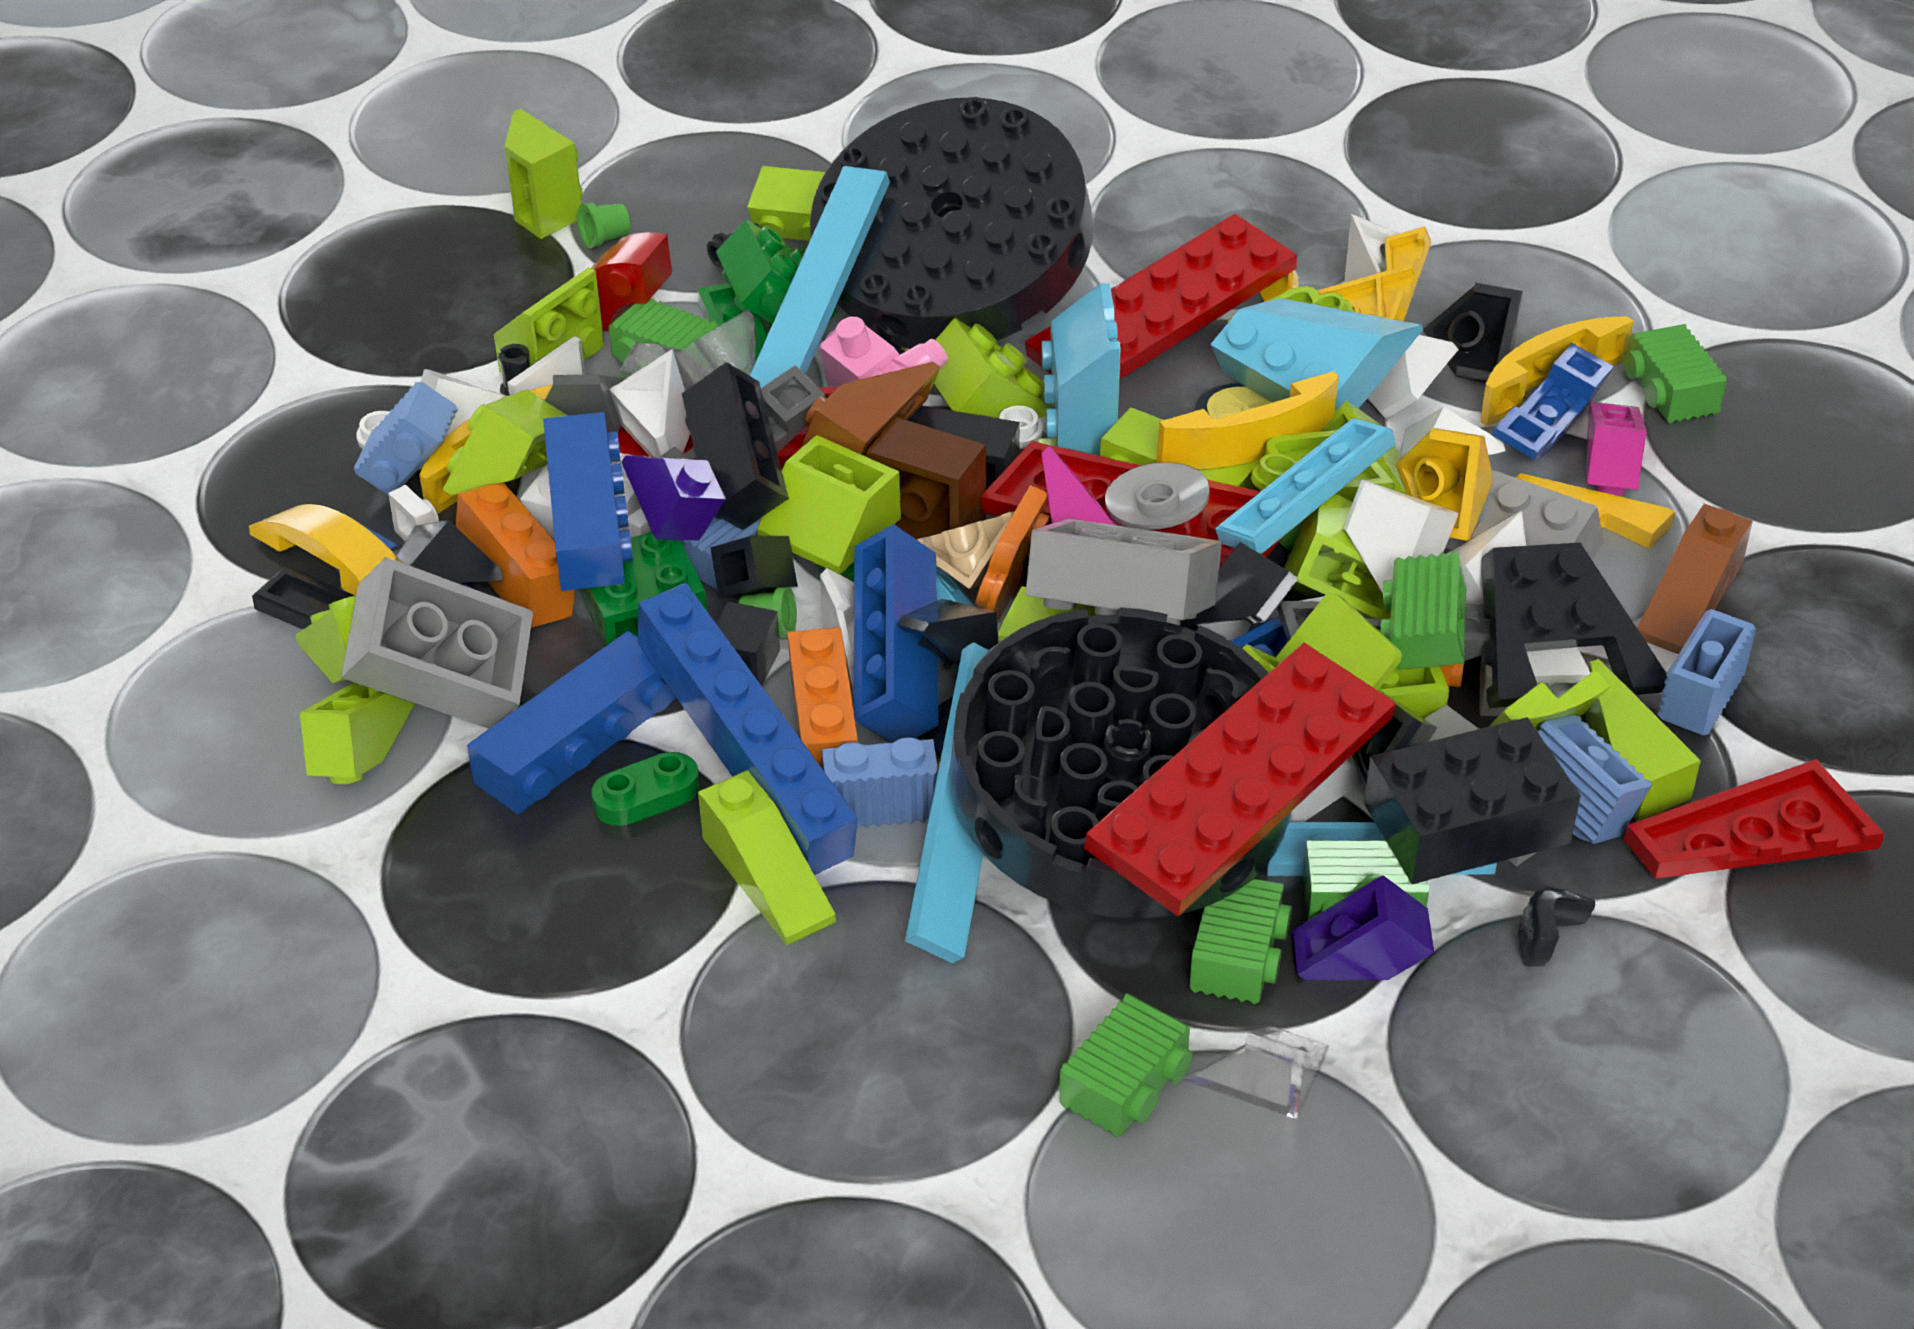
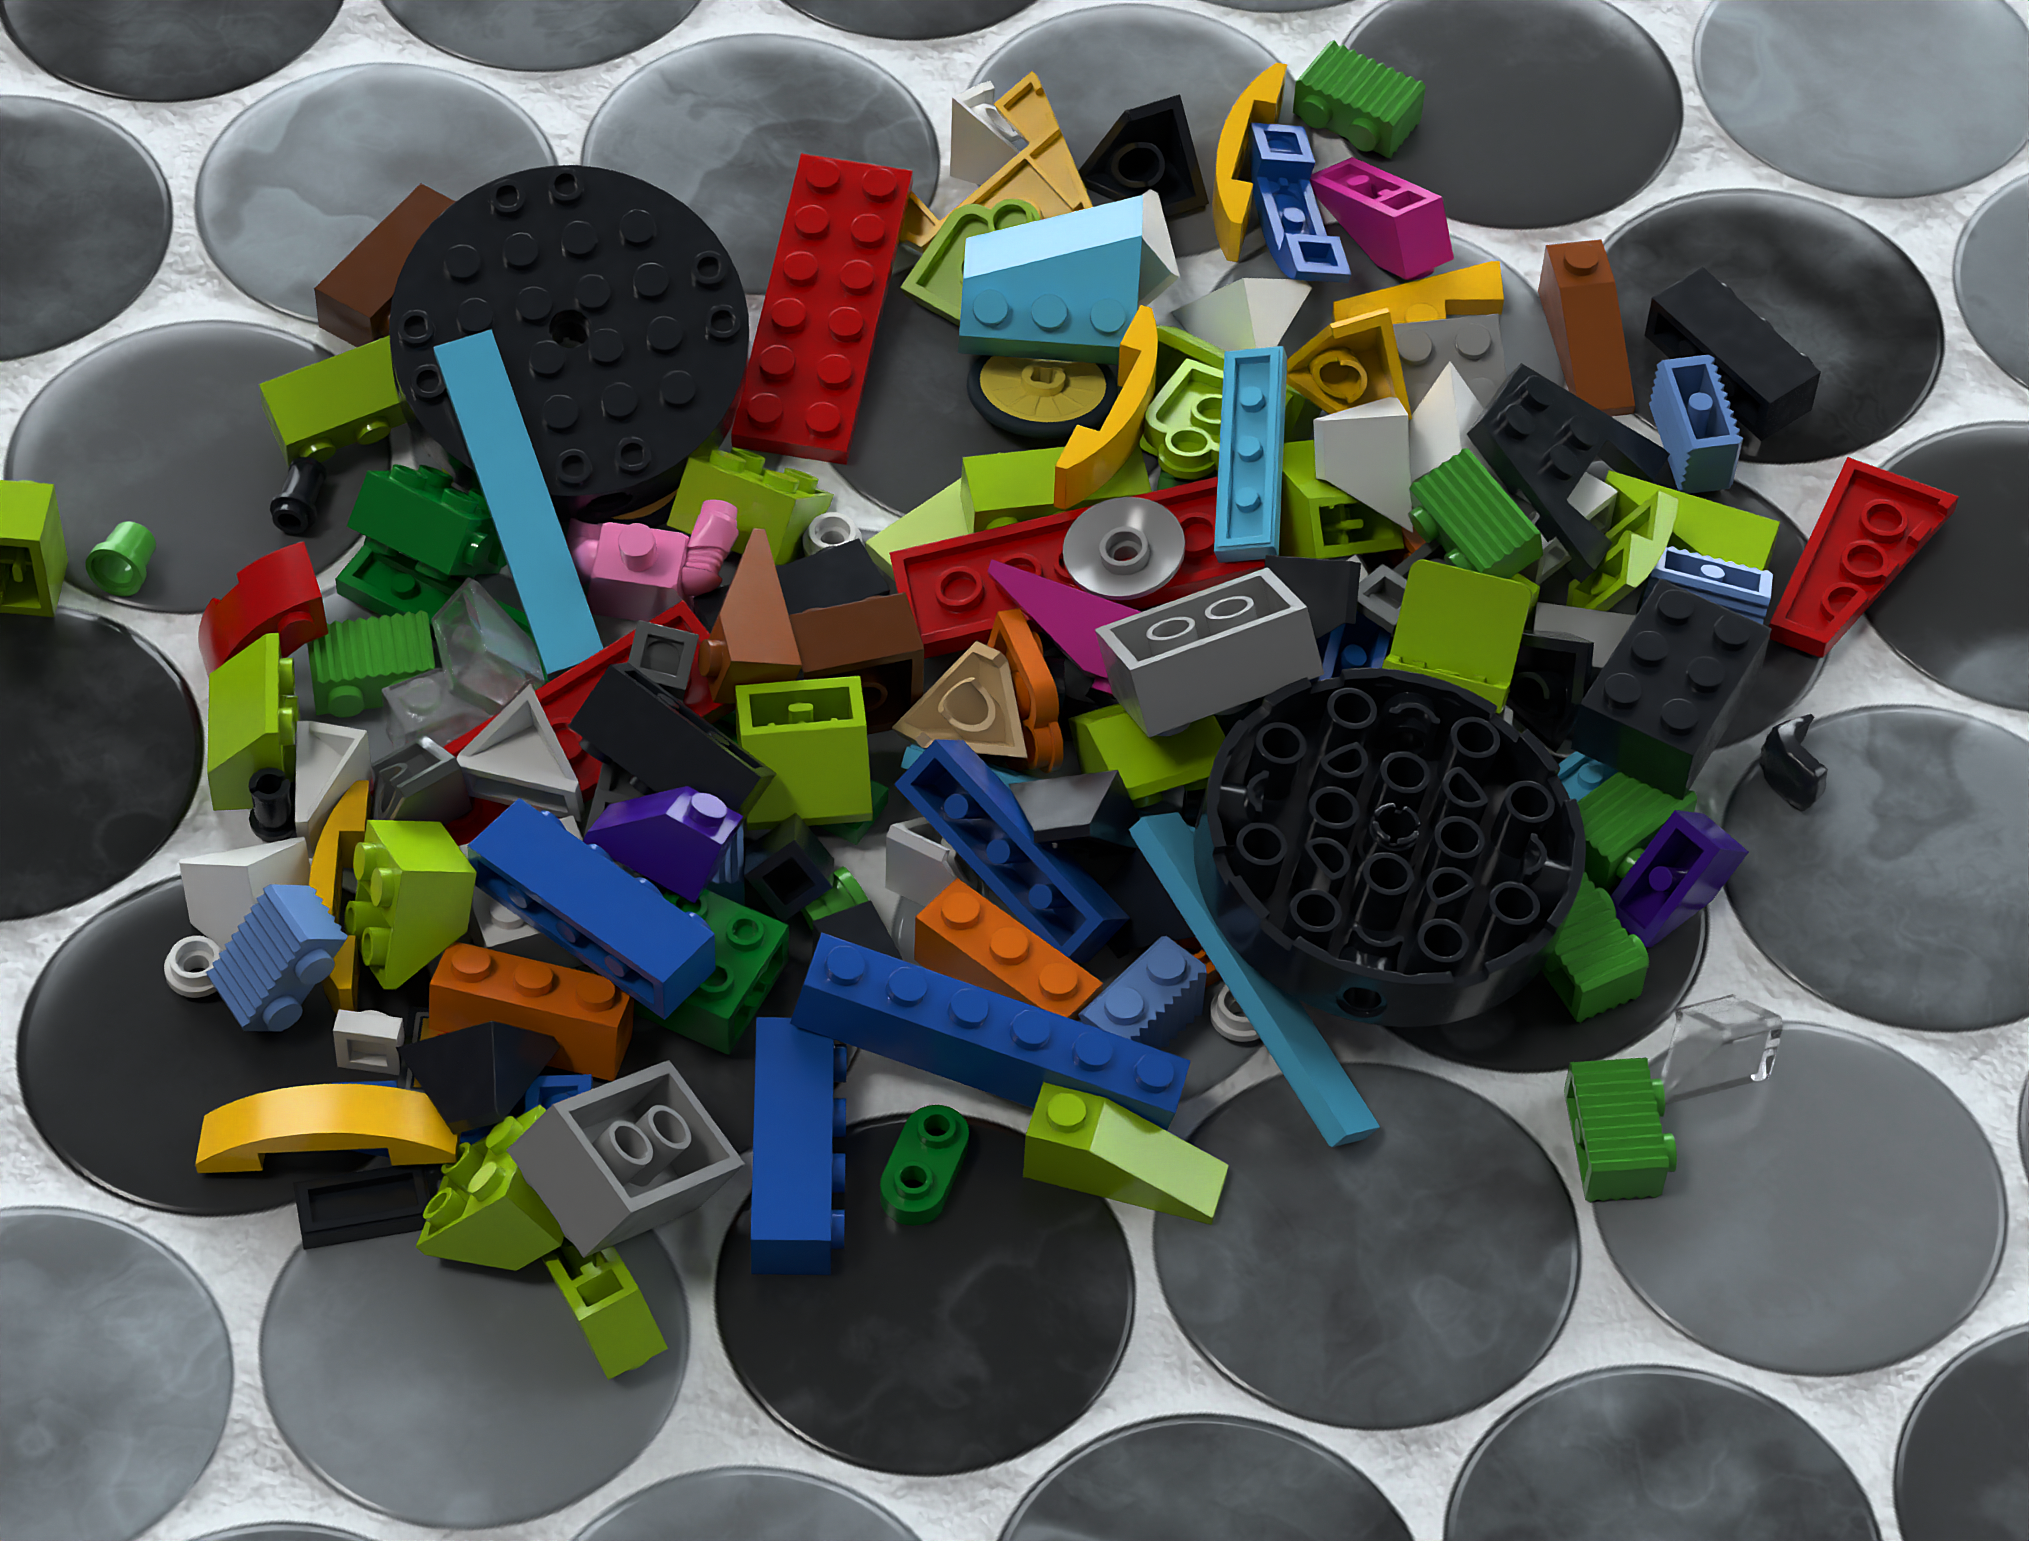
camera: 45 degrees left, 10 degrees up
medium azure wedge [1041,283,1121,456] -> none
red plate [1084,642,1396,916] -> none
none -> black brick [1644,267,1821,441]

